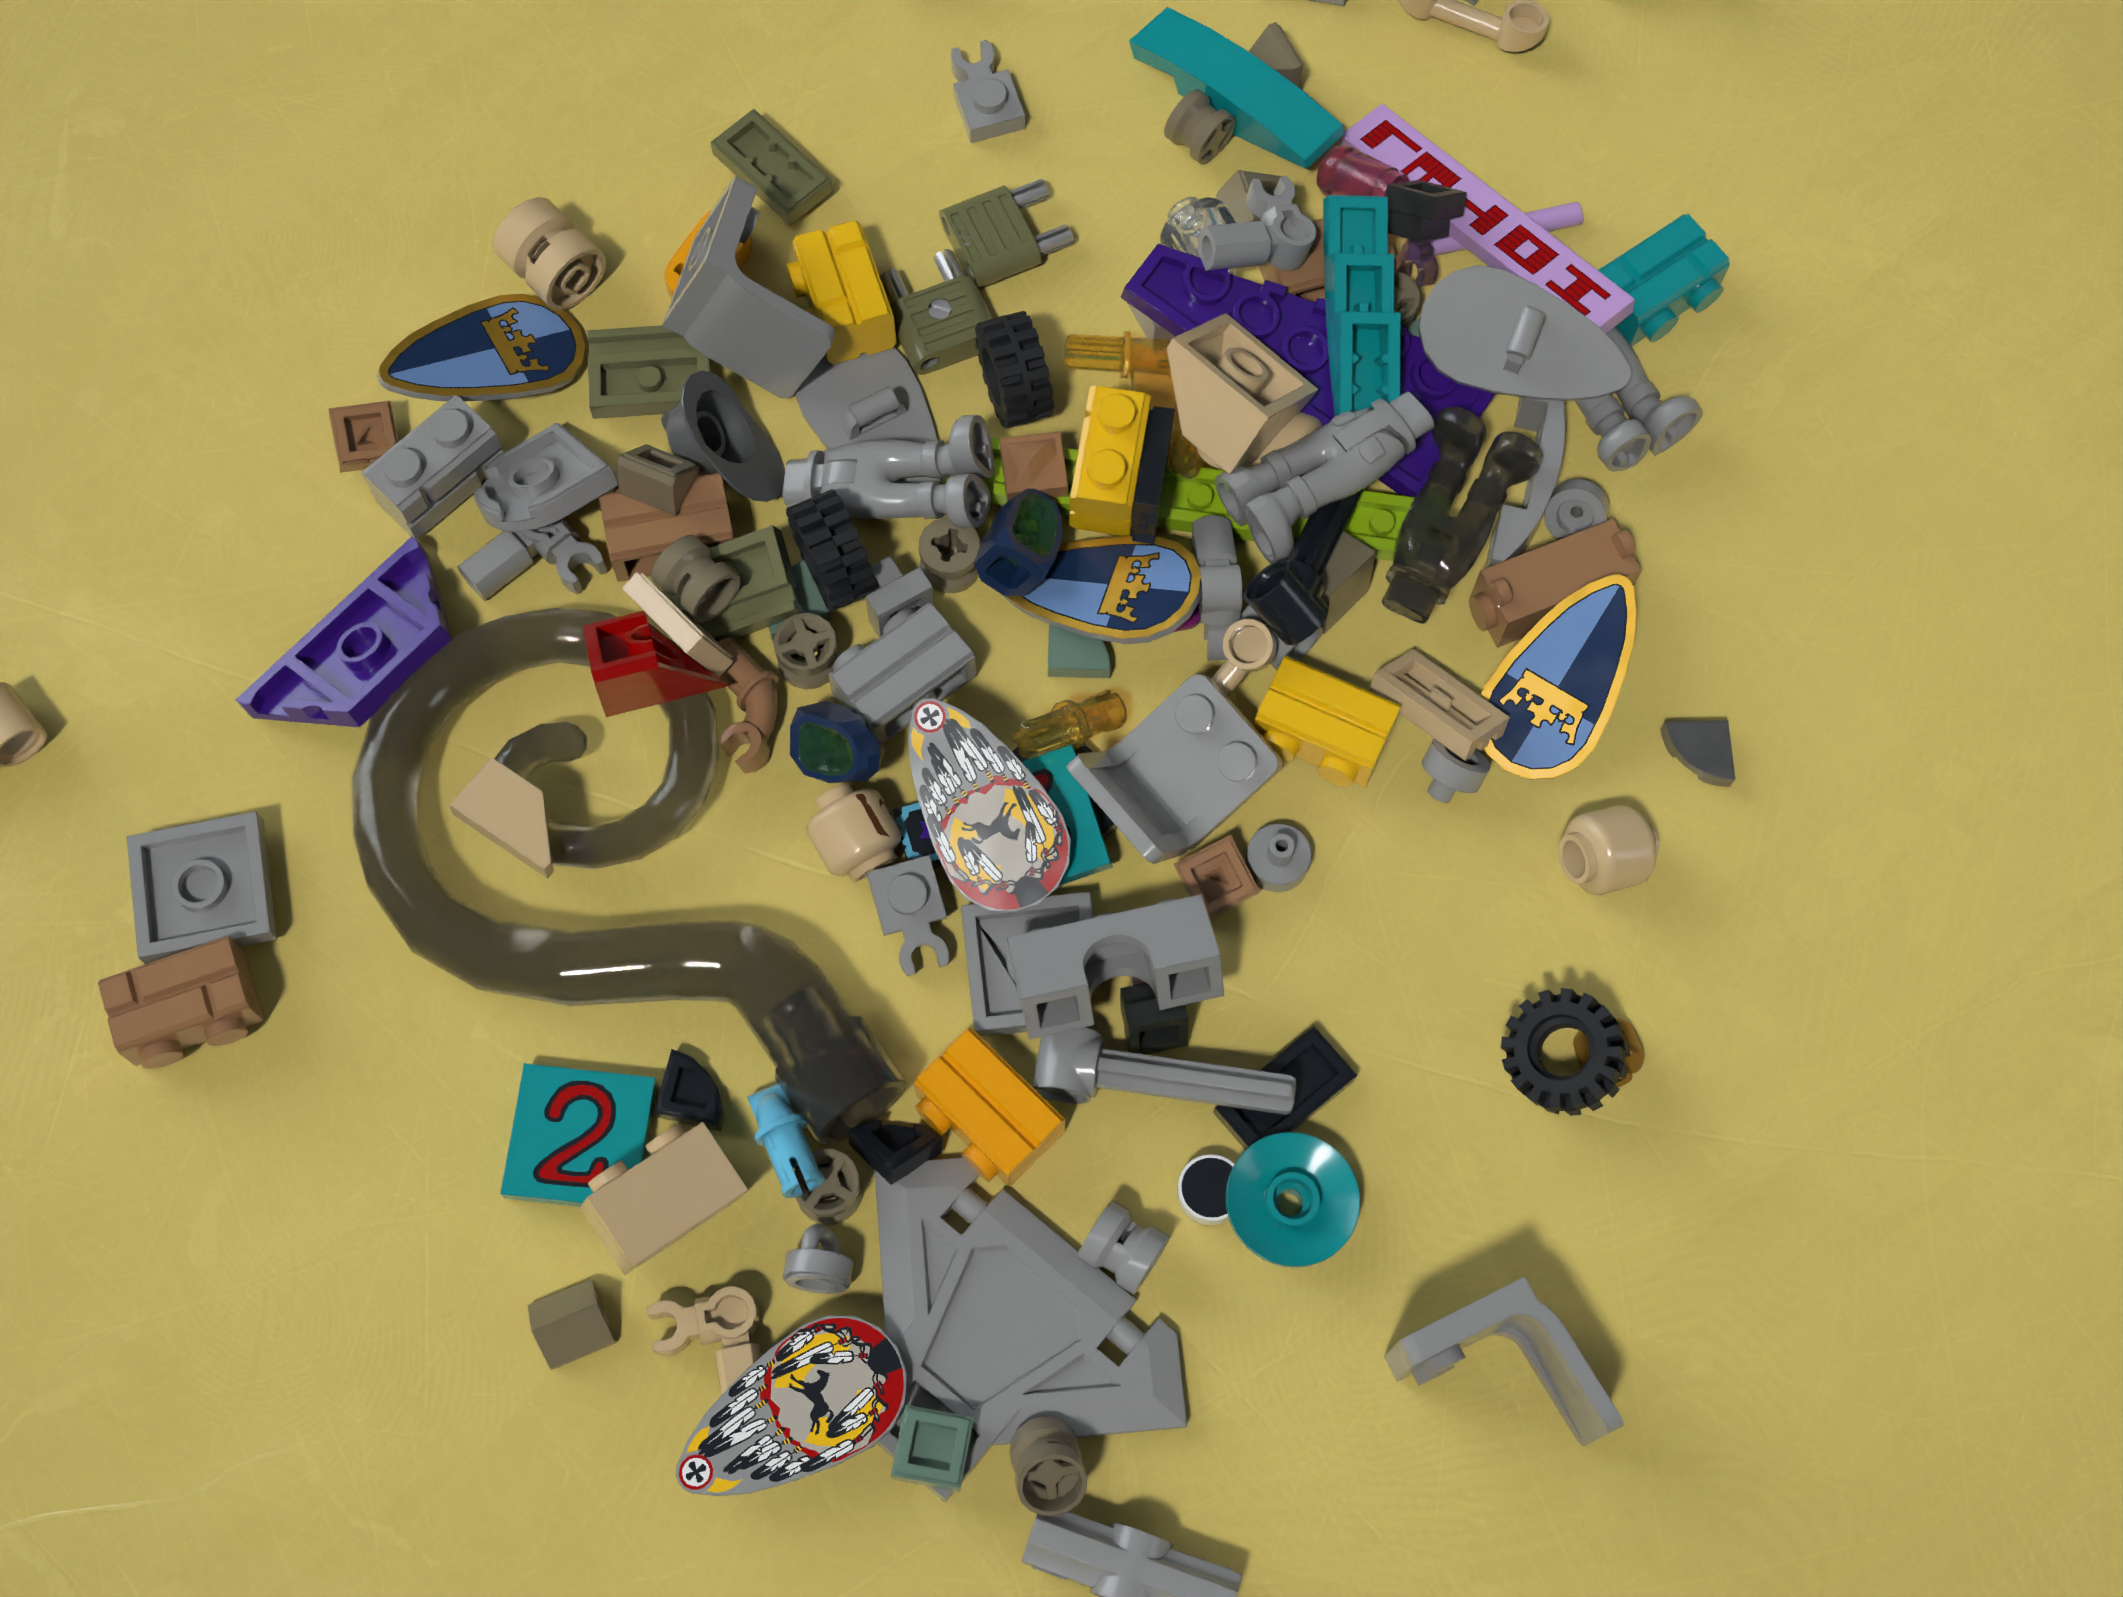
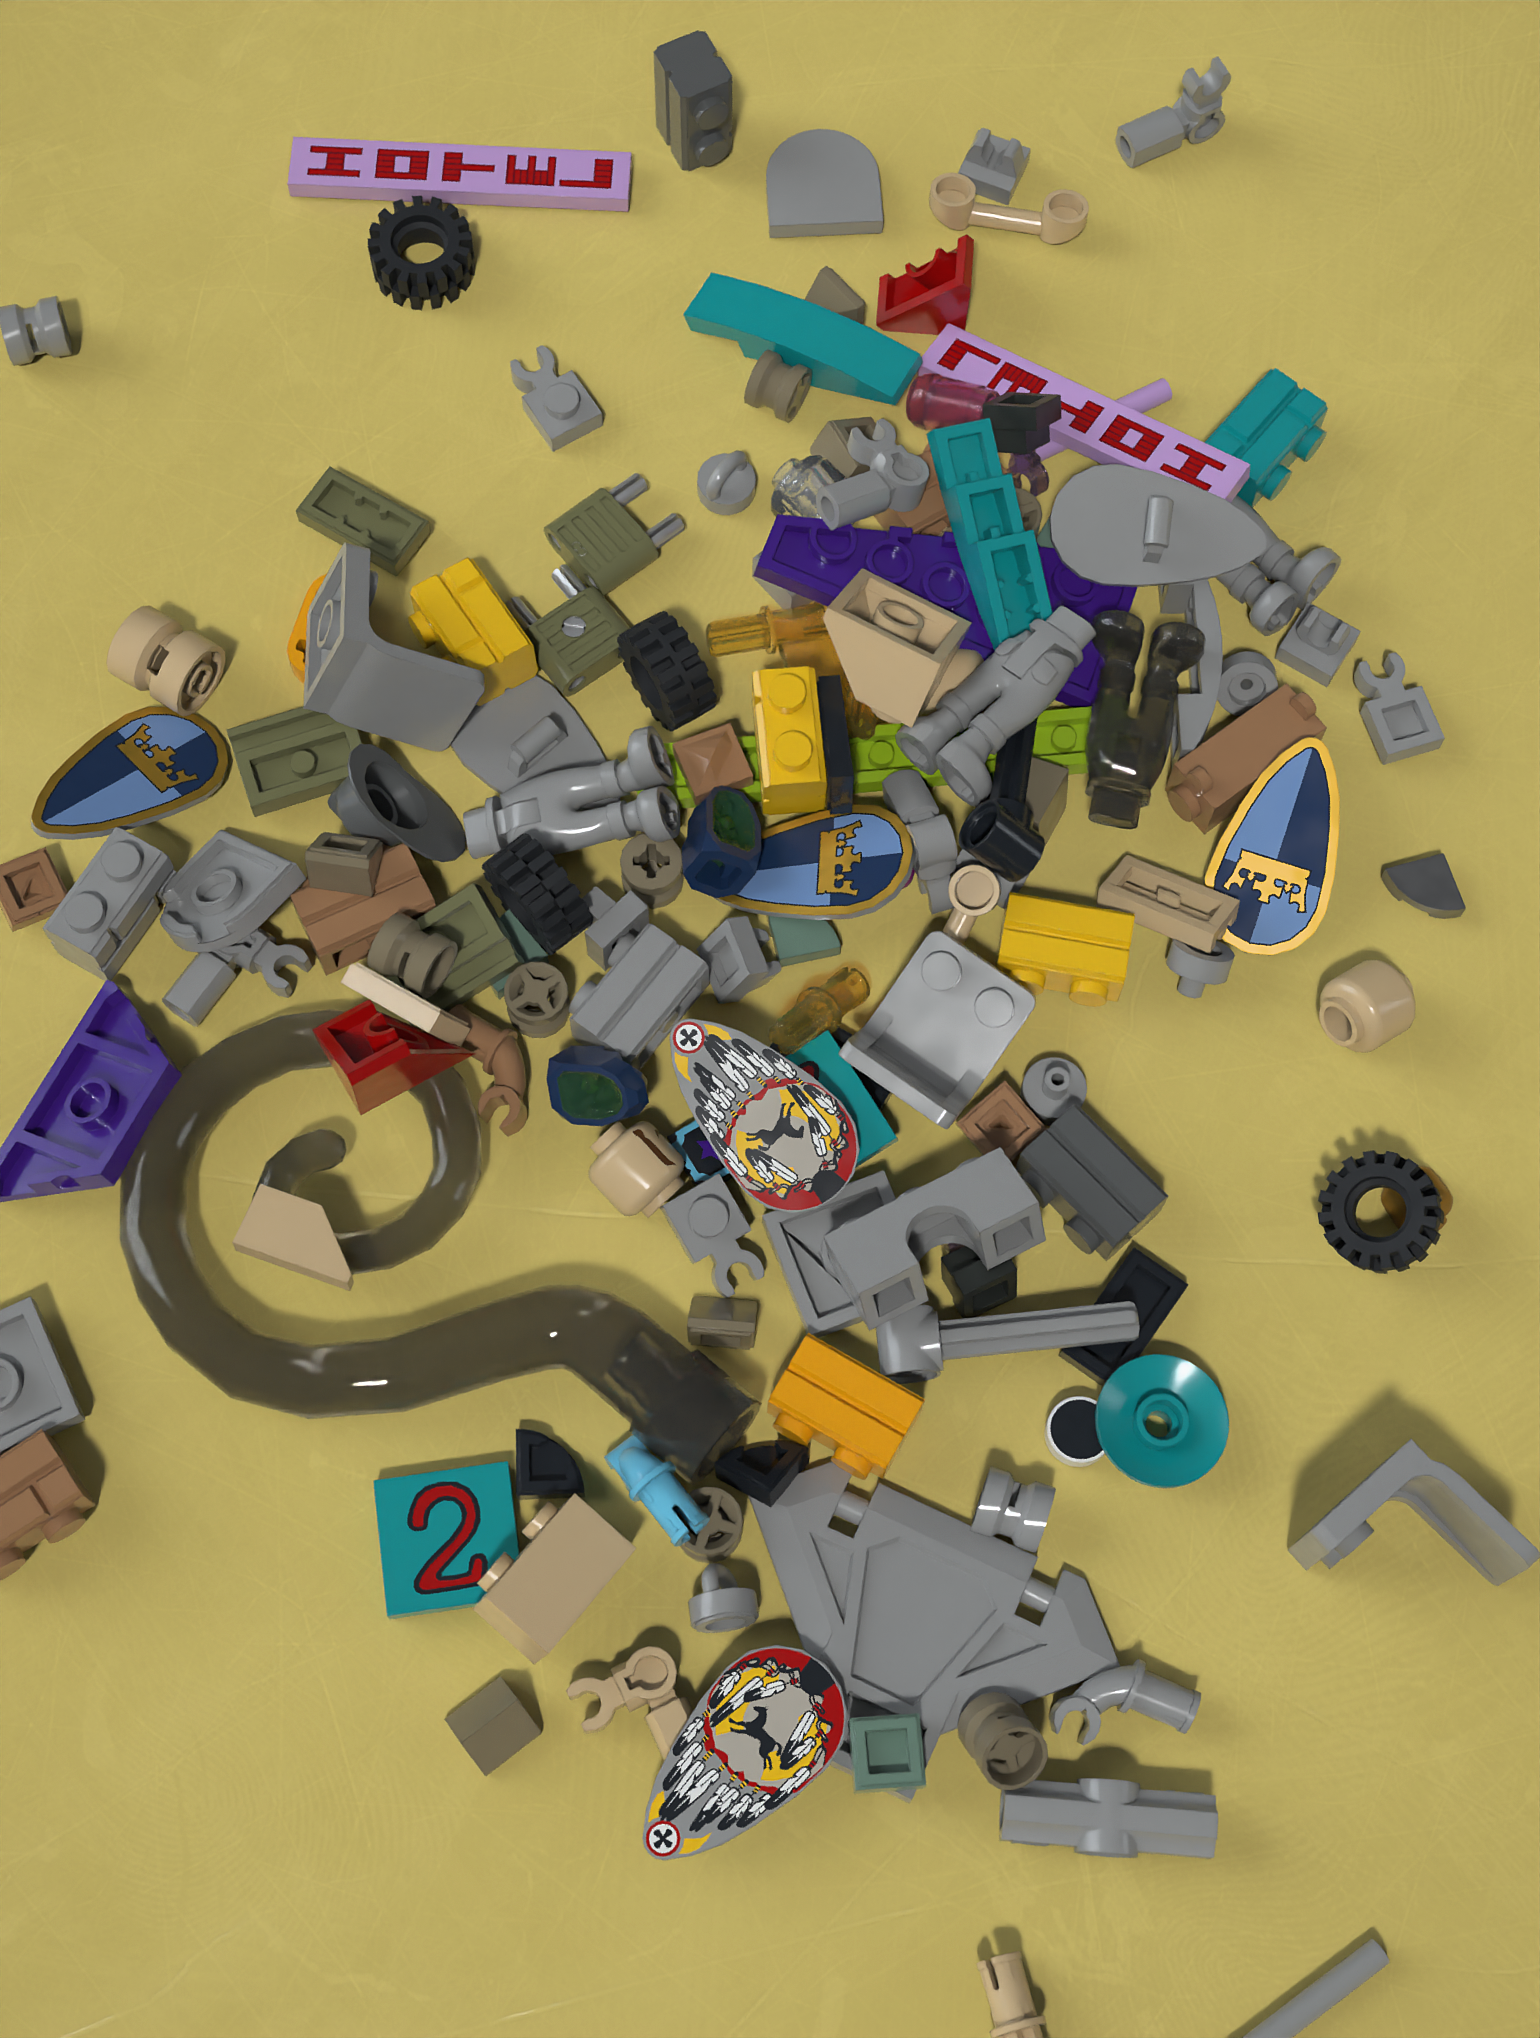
camera: 15 degrees left, 0 degrees up
none -> dark tan slope [687,1296,757,1350]
none -> light grey tile [697,450,756,515]
none -> light grey tile [697,916,781,1004]
none -> red slope [876,234,974,335]
none -> dark grey brick [1015,1104,1169,1261]
none -> light grey piece [1049,1659,1201,1746]
none -> light grey tile [1275,602,1361,687]
none -> light grey plate [1354,652,1445,765]

